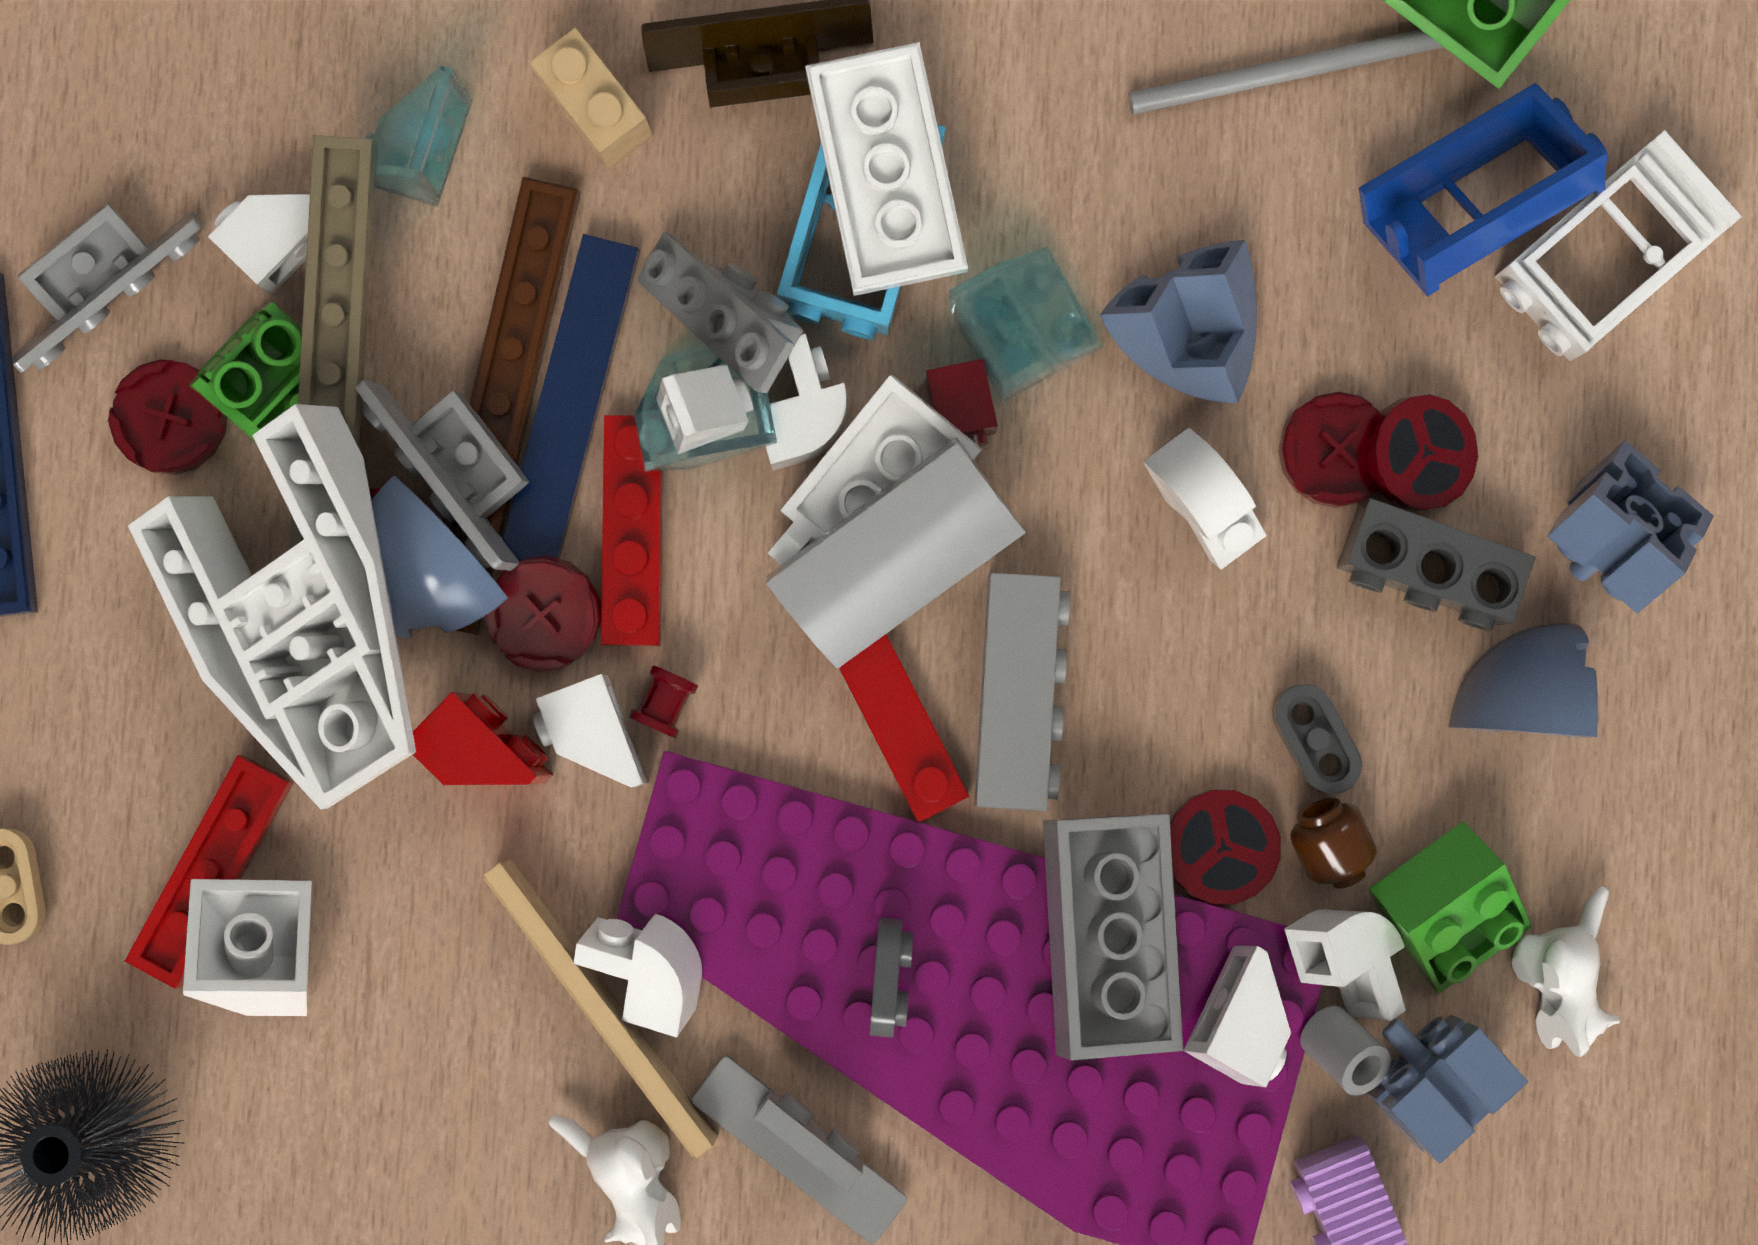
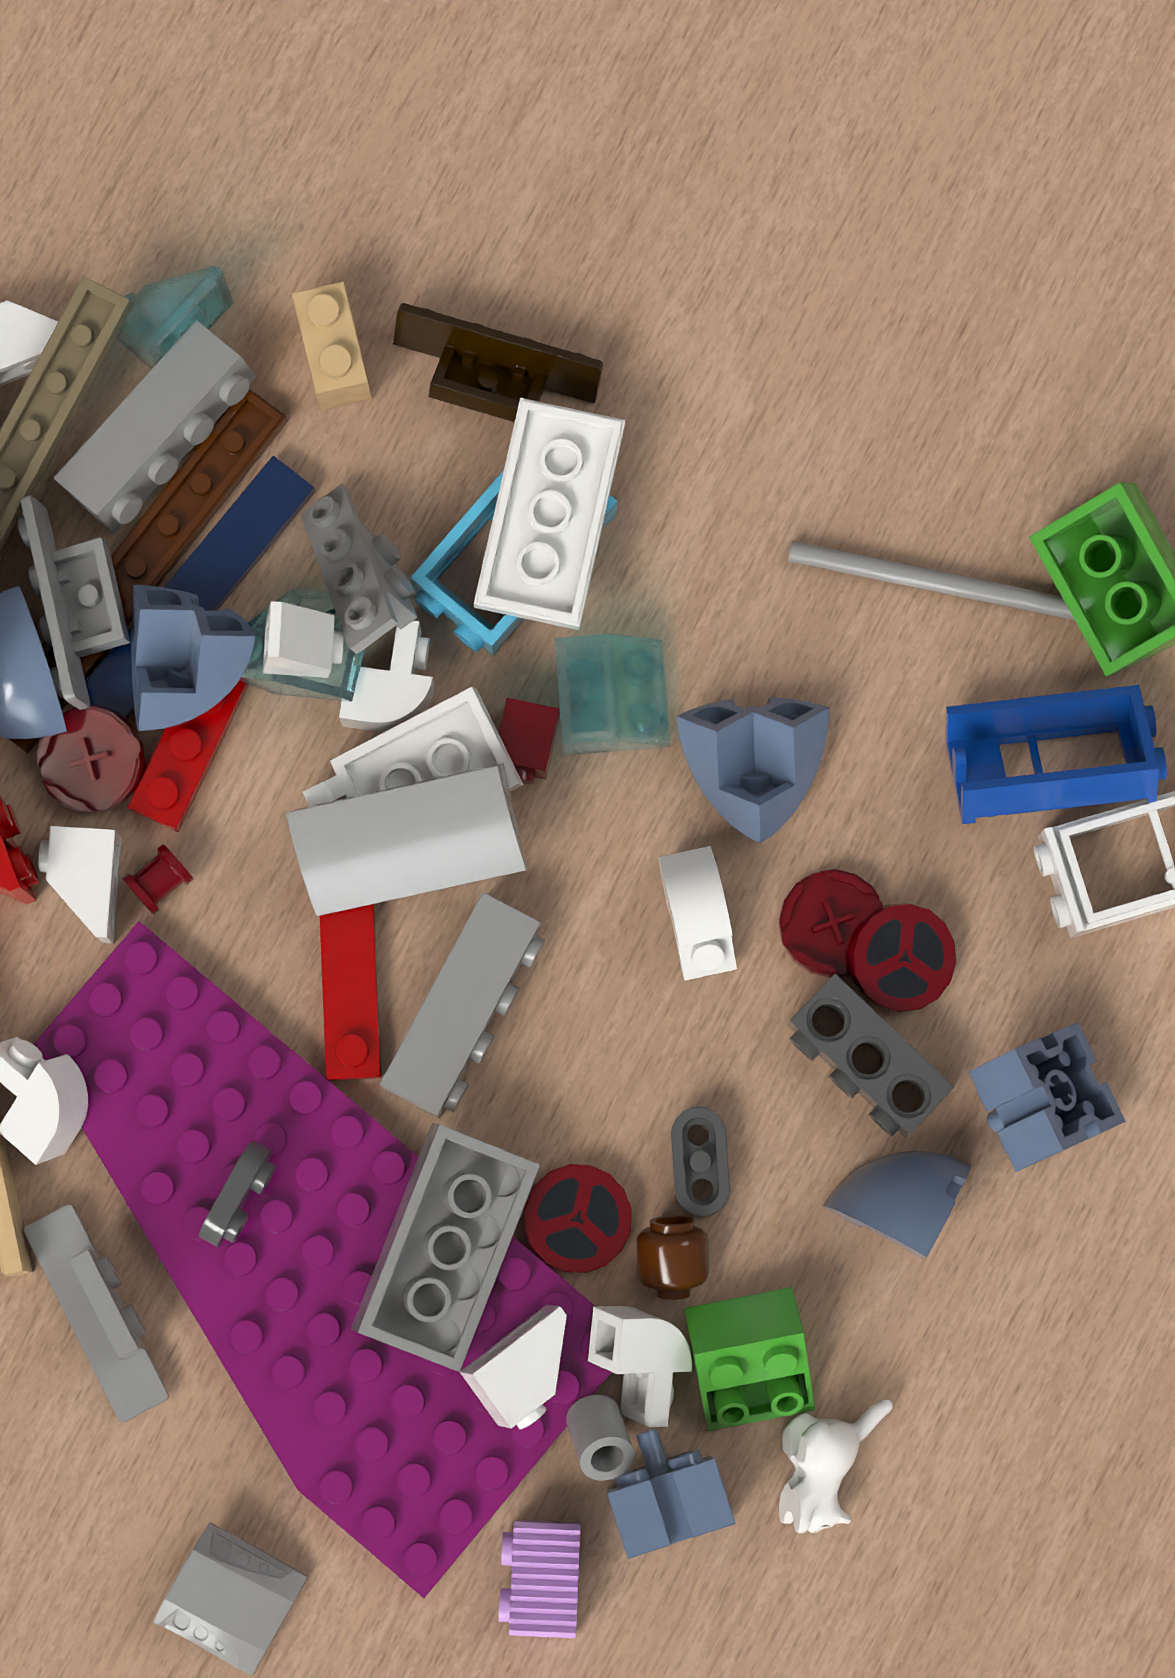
camera: 25 degrees right, 5 degrees down
none -> light grey brick [53,320,256,534]
none -> sand blue brick [131,585,256,731]

